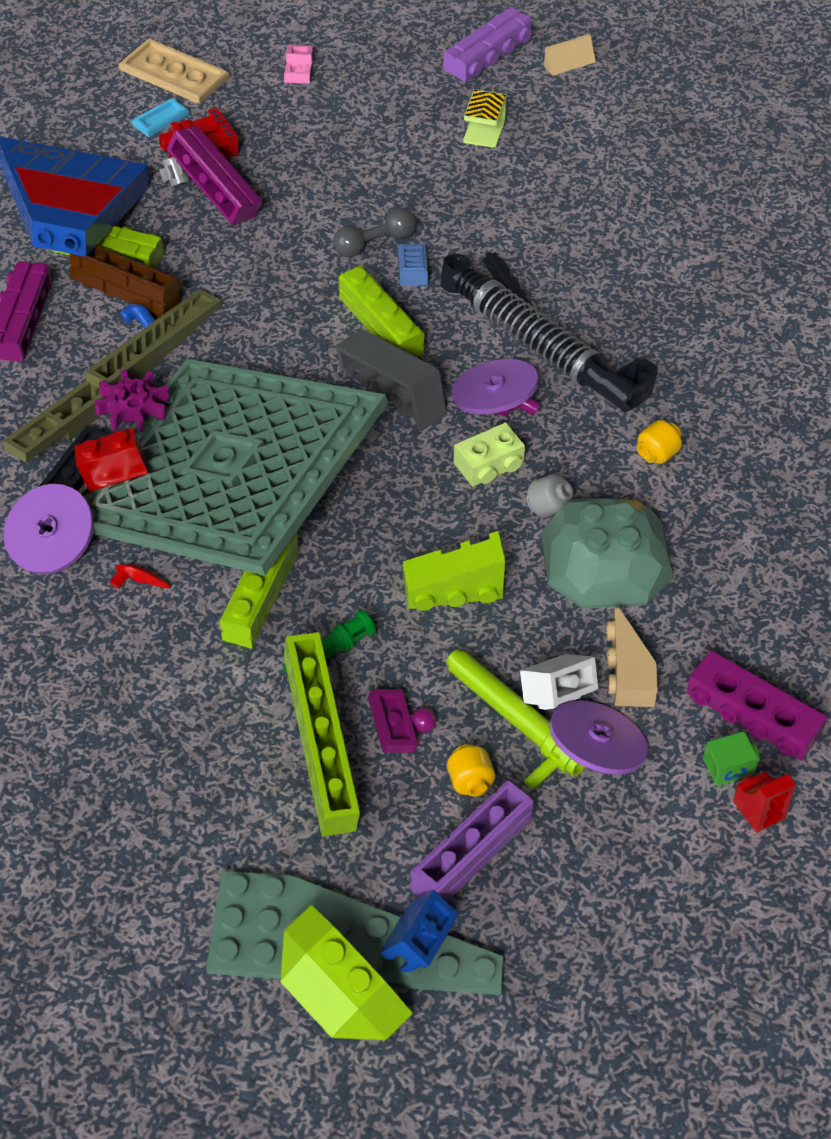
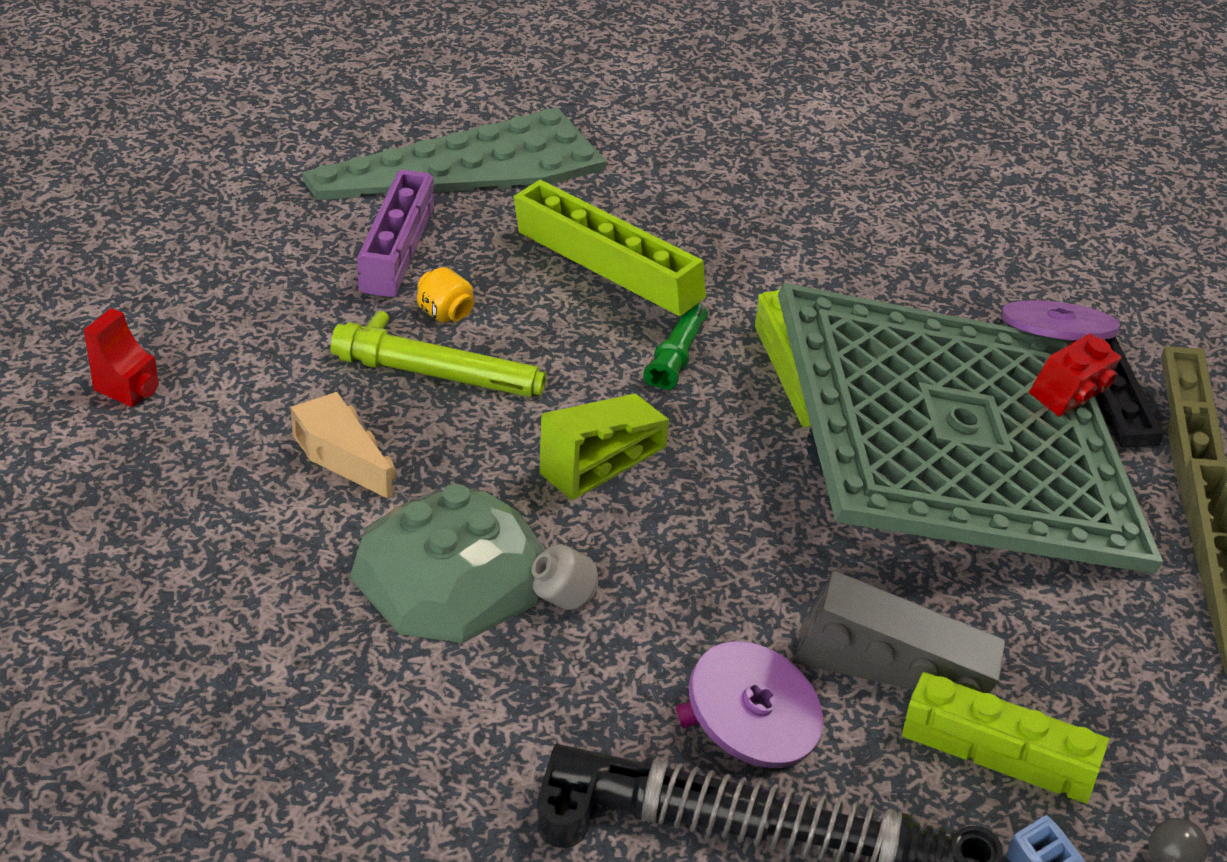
camera: 145 degrees right, 10 degrees down
magenta gear [95,369,170,432] -> none
lime wedge [280,905,413,1040] -> none
magenta plate [368,689,437,753] -> none
blue hinge [379,890,459,972] -> none
yellowish green brick [454,422,525,487] -> none
white brick [520,654,598,709] -> none
medium lavender piece [549,701,648,775] -> none
yellow head [637,420,682,464] -> none
magenta brick [687,650,827,761] -> none
bright green brick [703,731,760,786] -> none

